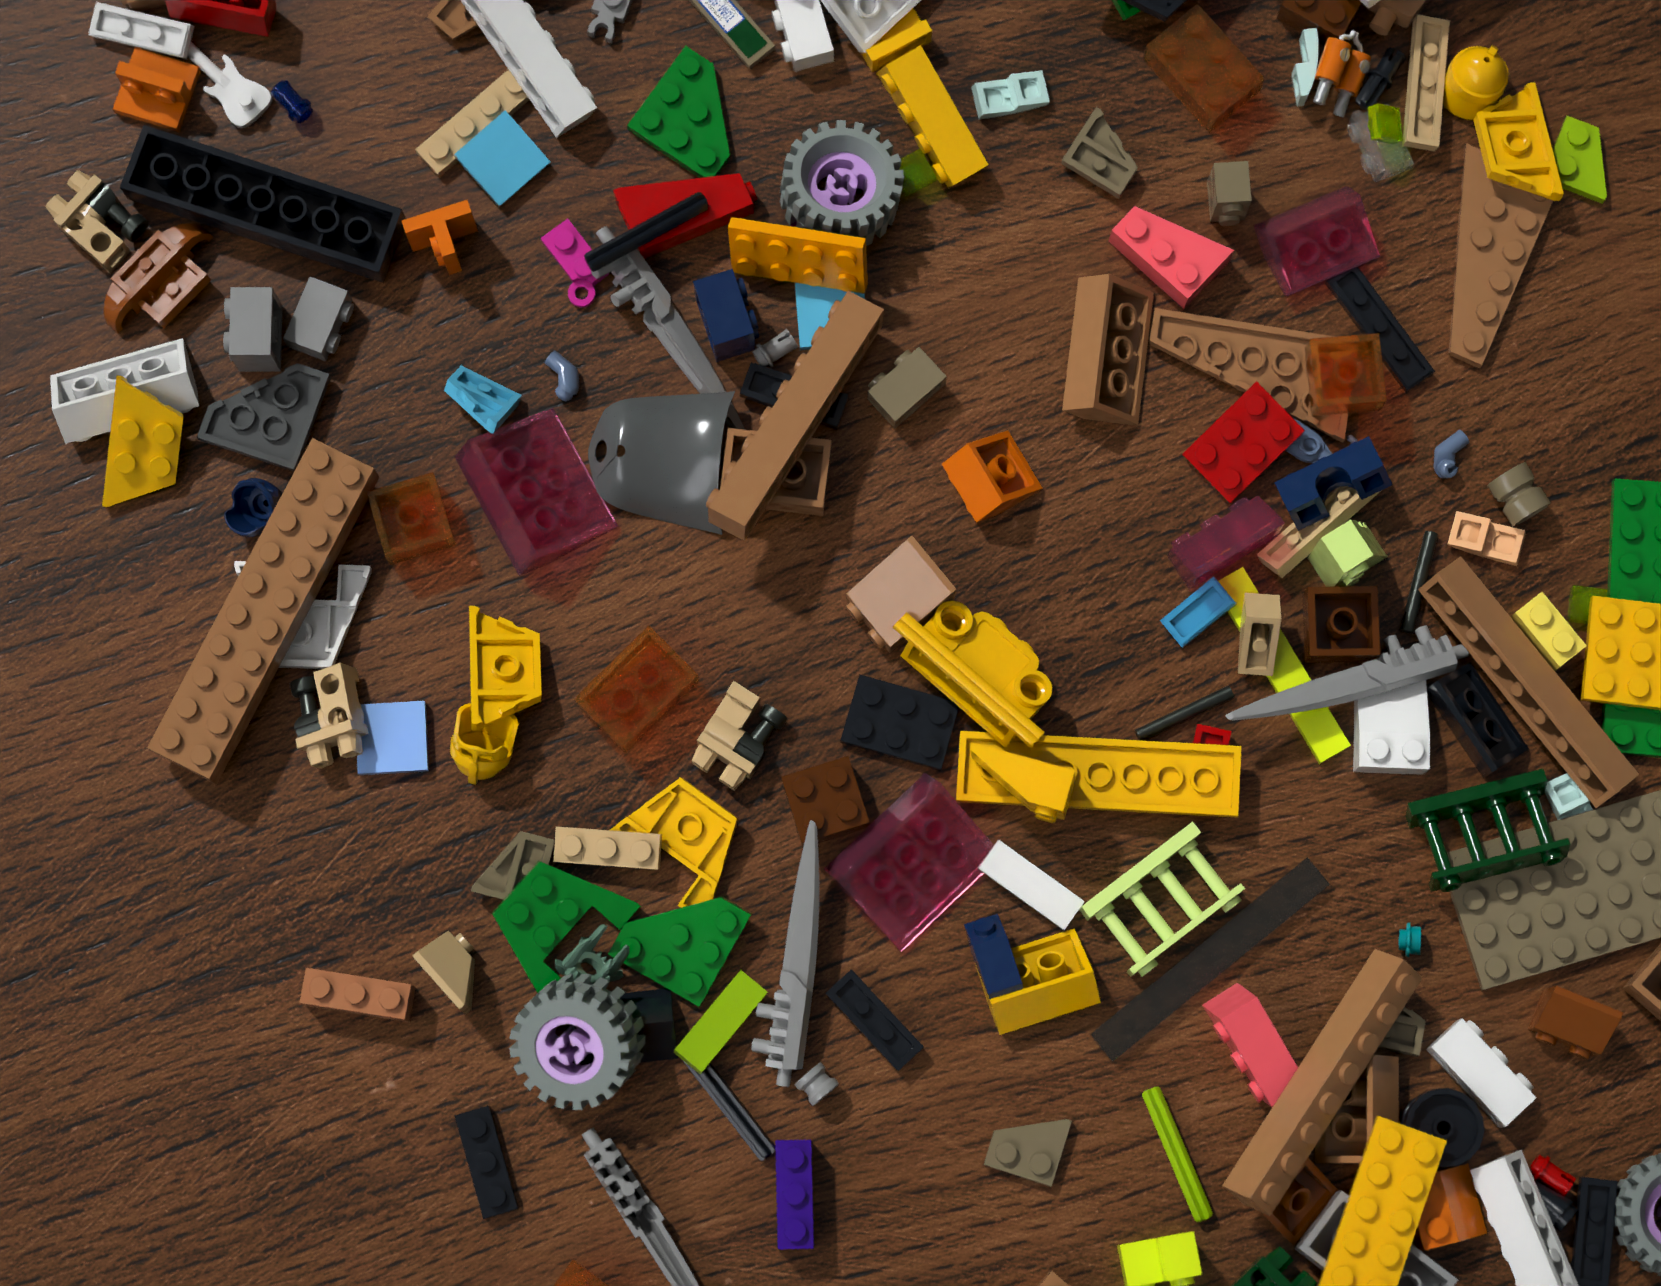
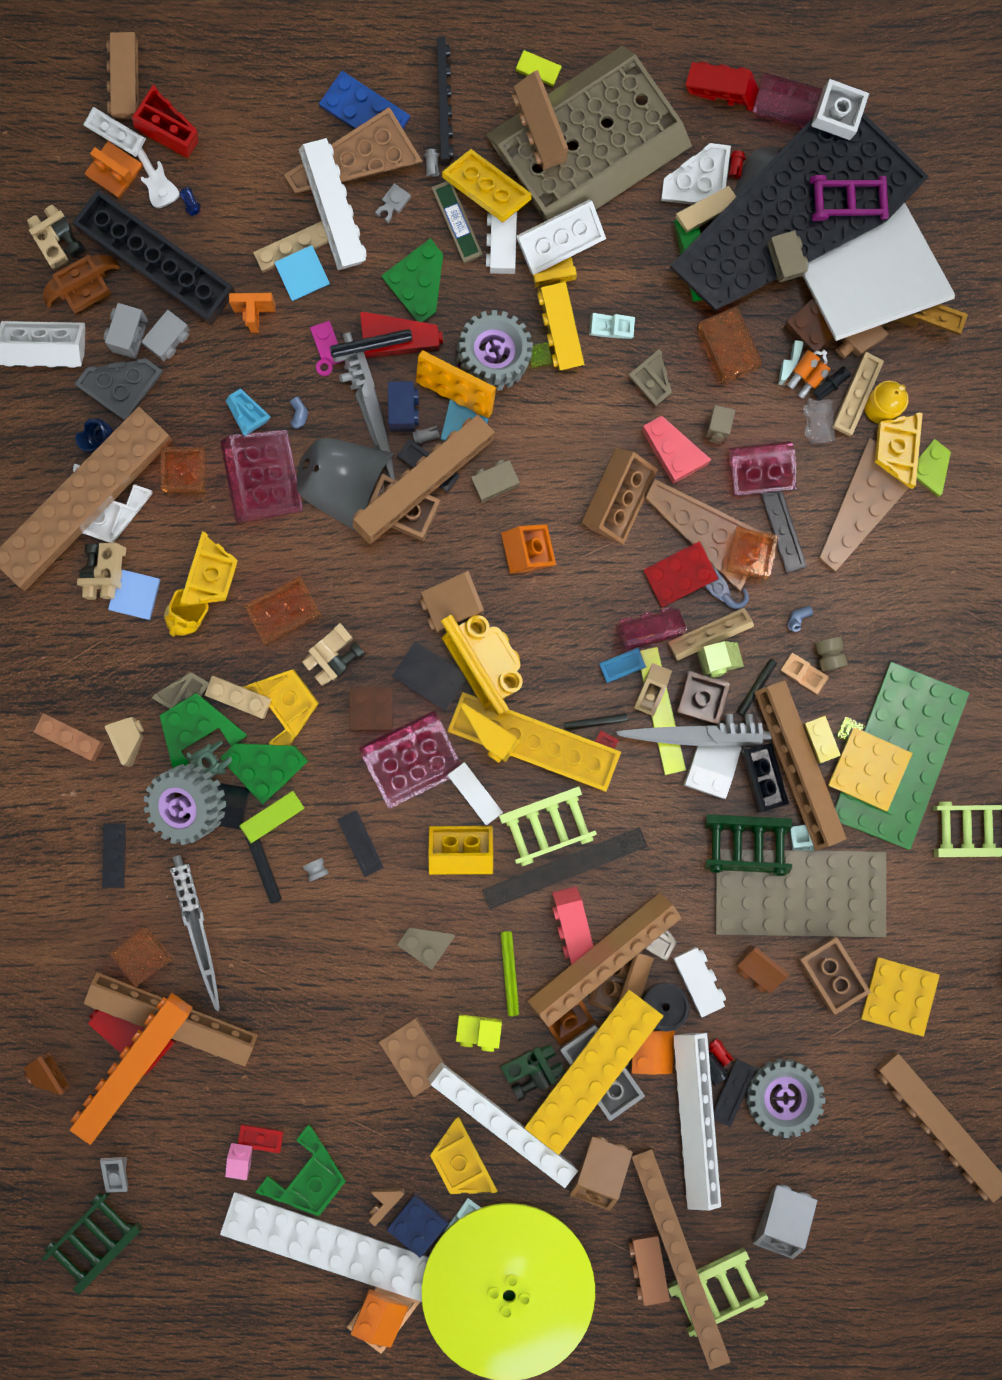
camera: 10 degrees right, 5 degrees up
yellow wing [102,375,183,507] -> none
light grey piece [751,820,819,1087] -> none
dark purple arch [775,1140,814,1250] -> none
dark blue slope [964,913,1023,999] -> none
dark blue arch [1274,436,1393,531] -> none
clear neon green plate [1367,103,1403,144] -> none
teal plate [1398,923,1421,958] -> none

